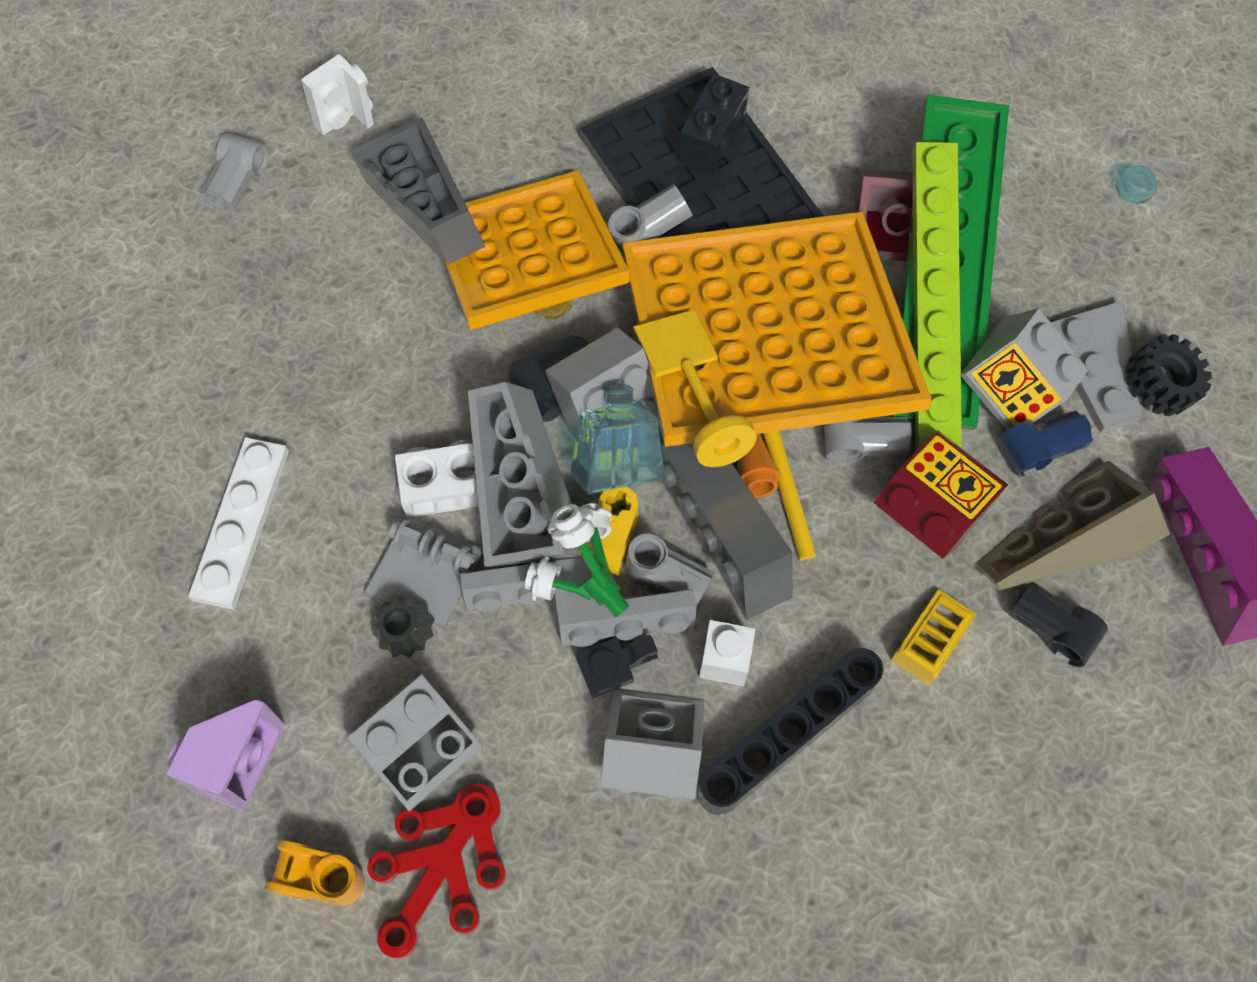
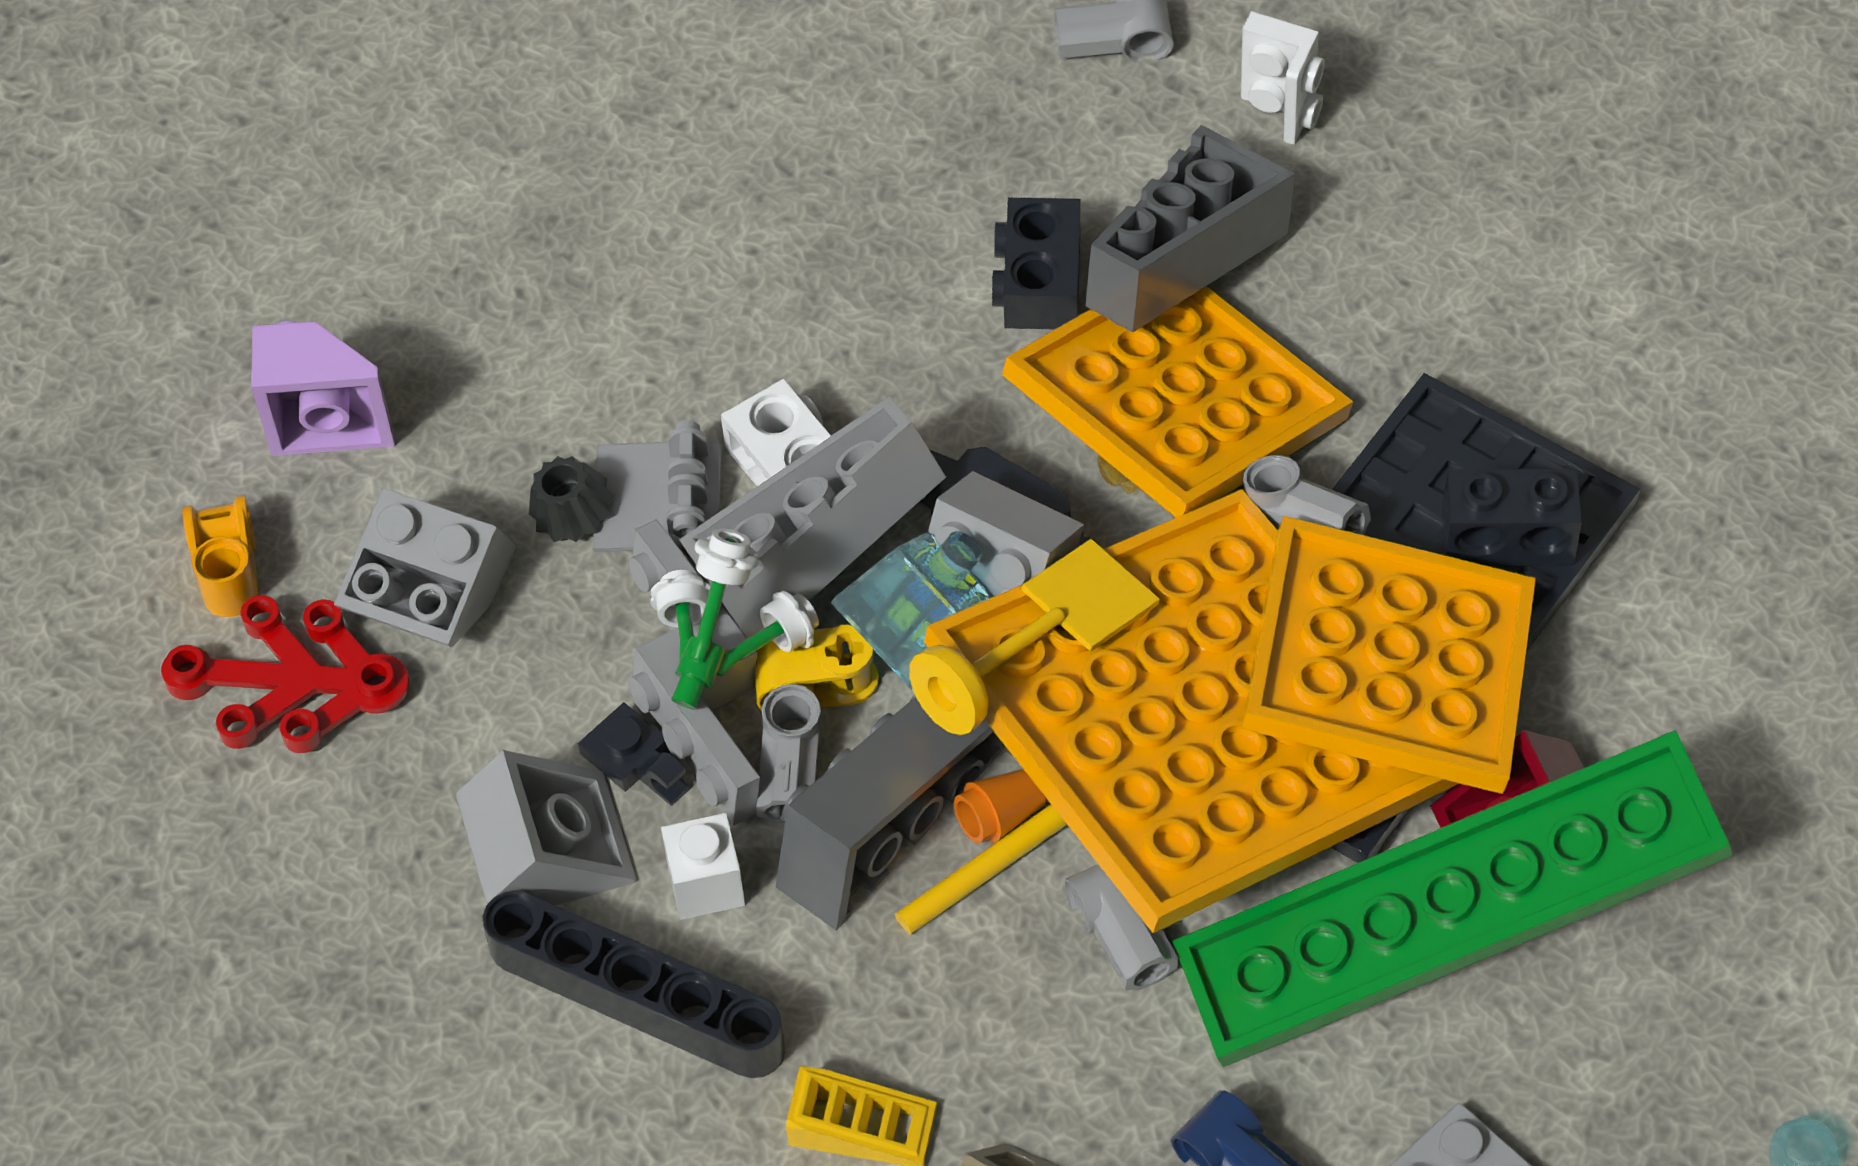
camera: 70 degrees right, 10 degrees down
white plate [188,437,289,610] -> none
slope [873,430,1008,559] -> none
lime plate [912,142,962,452] -> none
slope [961,308,1088,430] -> none
none -> black brick [992,197,1081,329]
none -> light orange plate [1241,515,1536,794]

